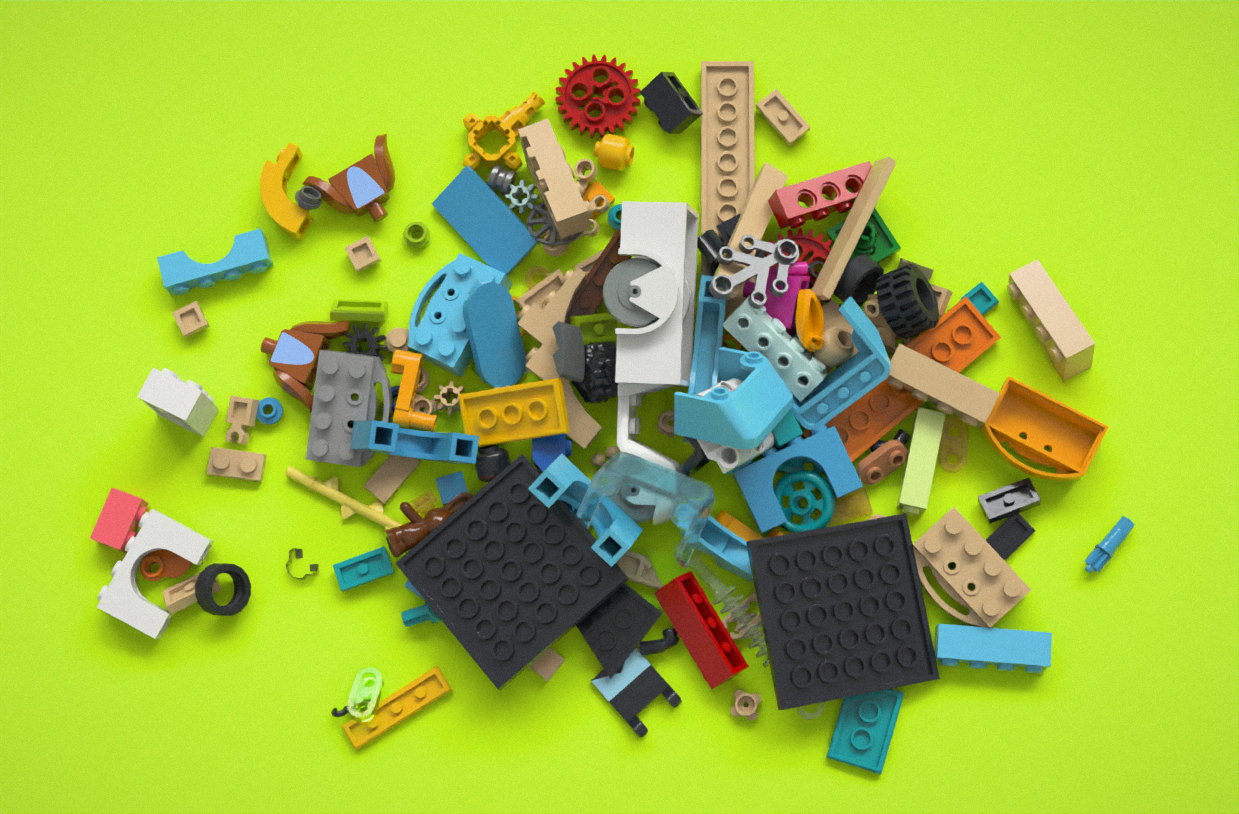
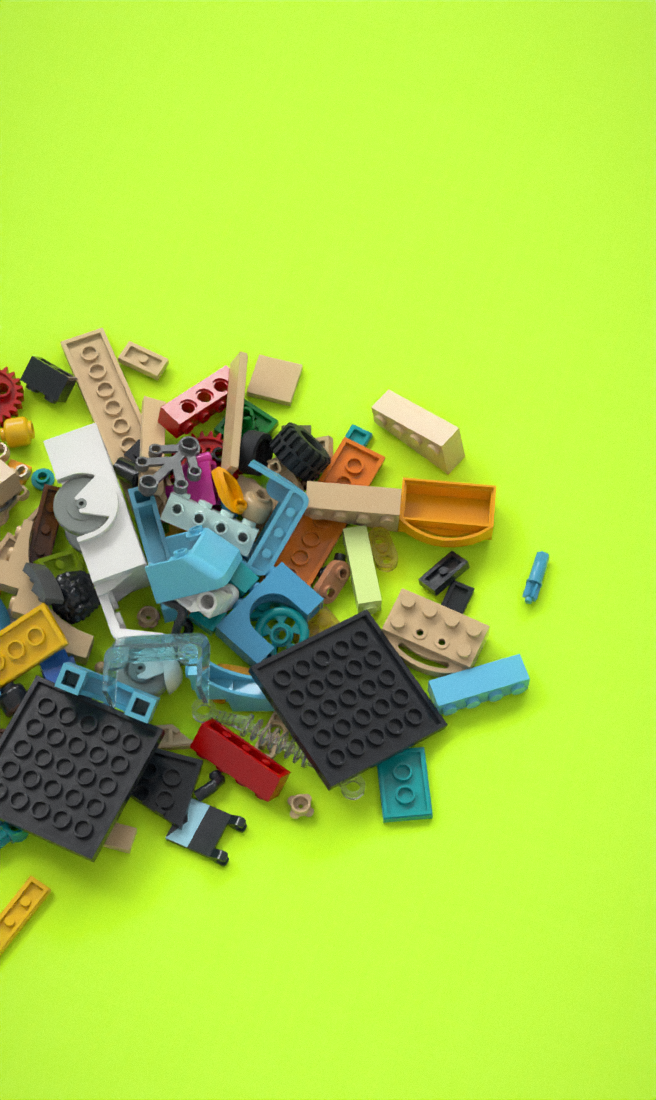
camera: 30 degrees left, 15 degrees down
none -> tan tile [247,354,303,406]

